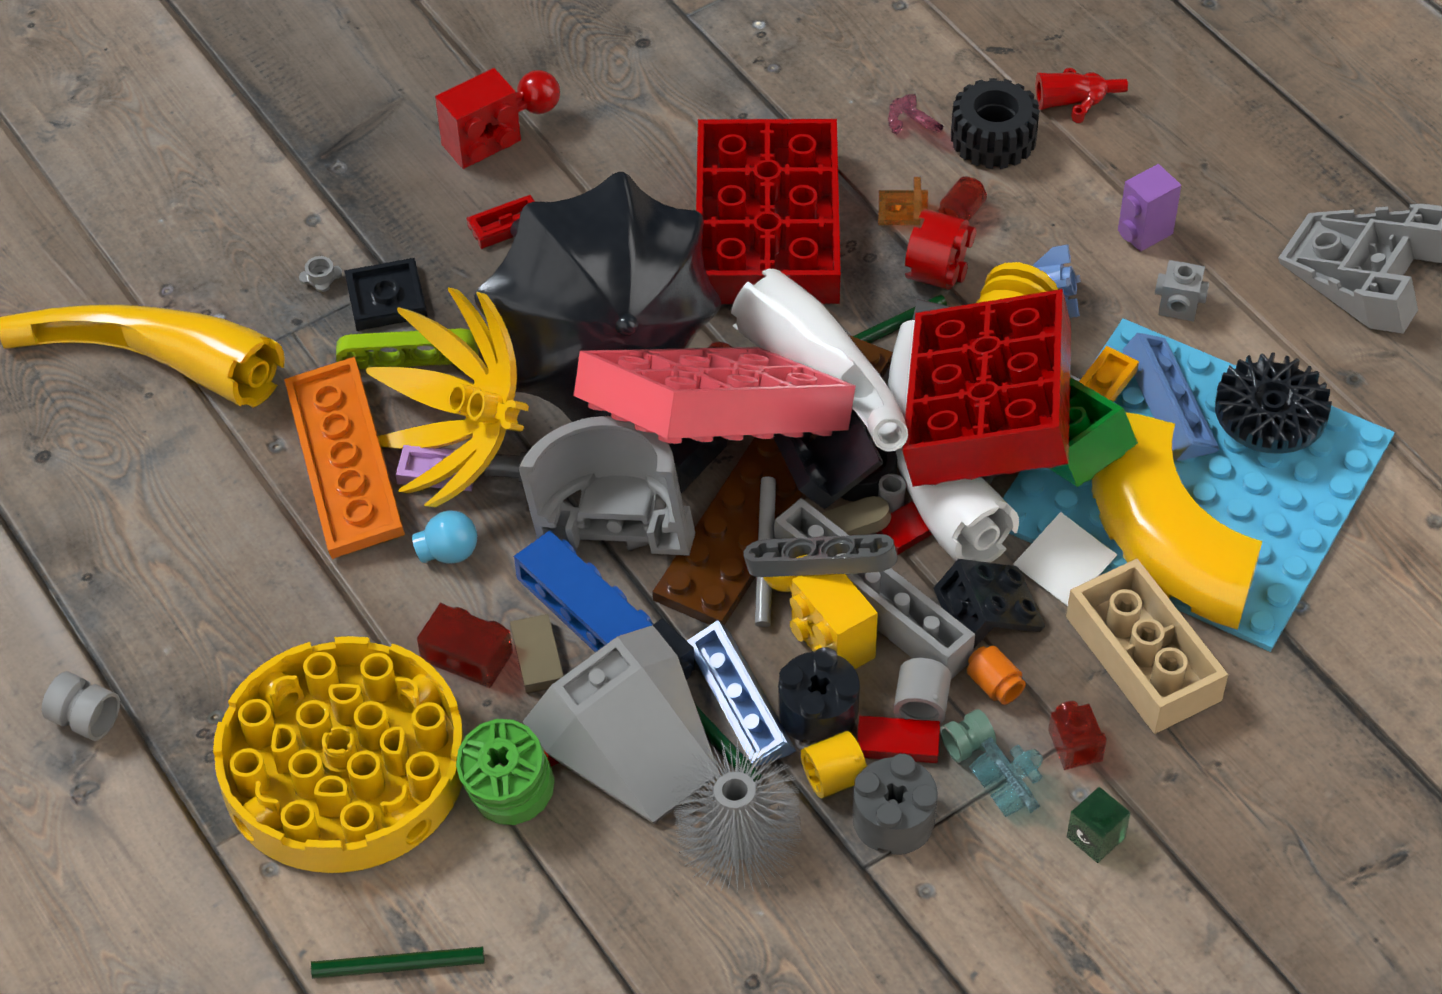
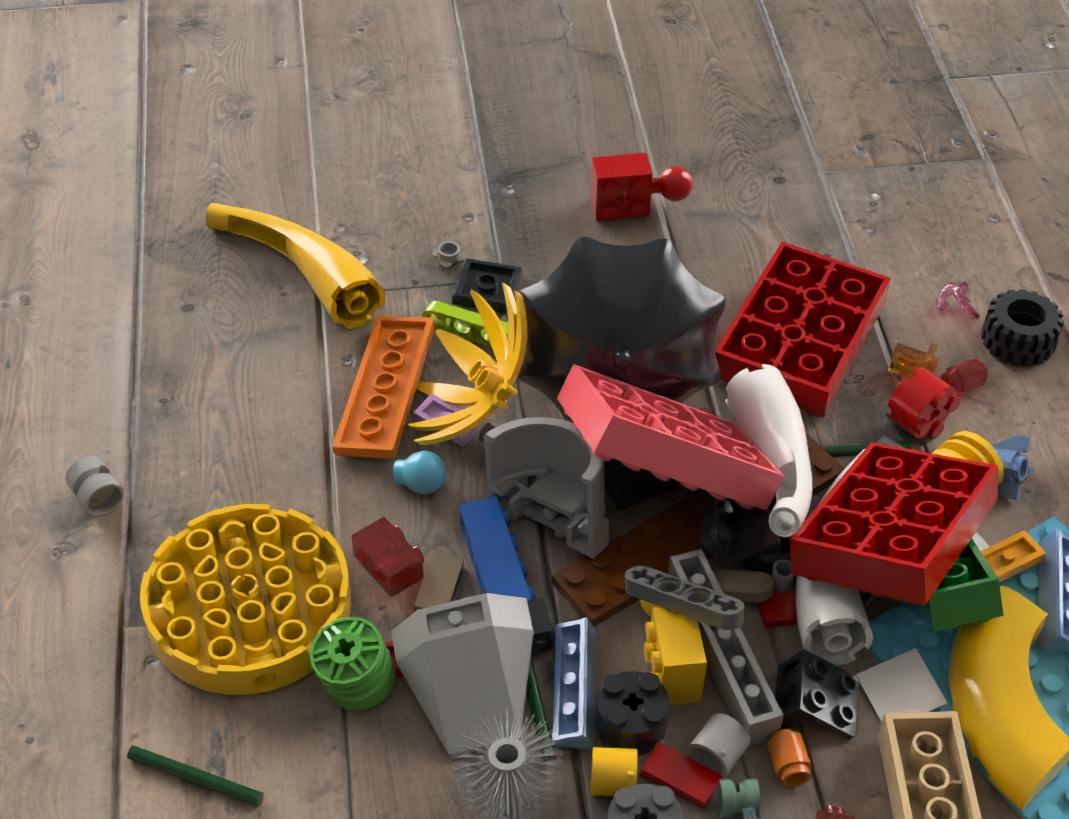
camera: 25 degrees right, 5 degrees down
light grey bar [755,477,776,627] -> none

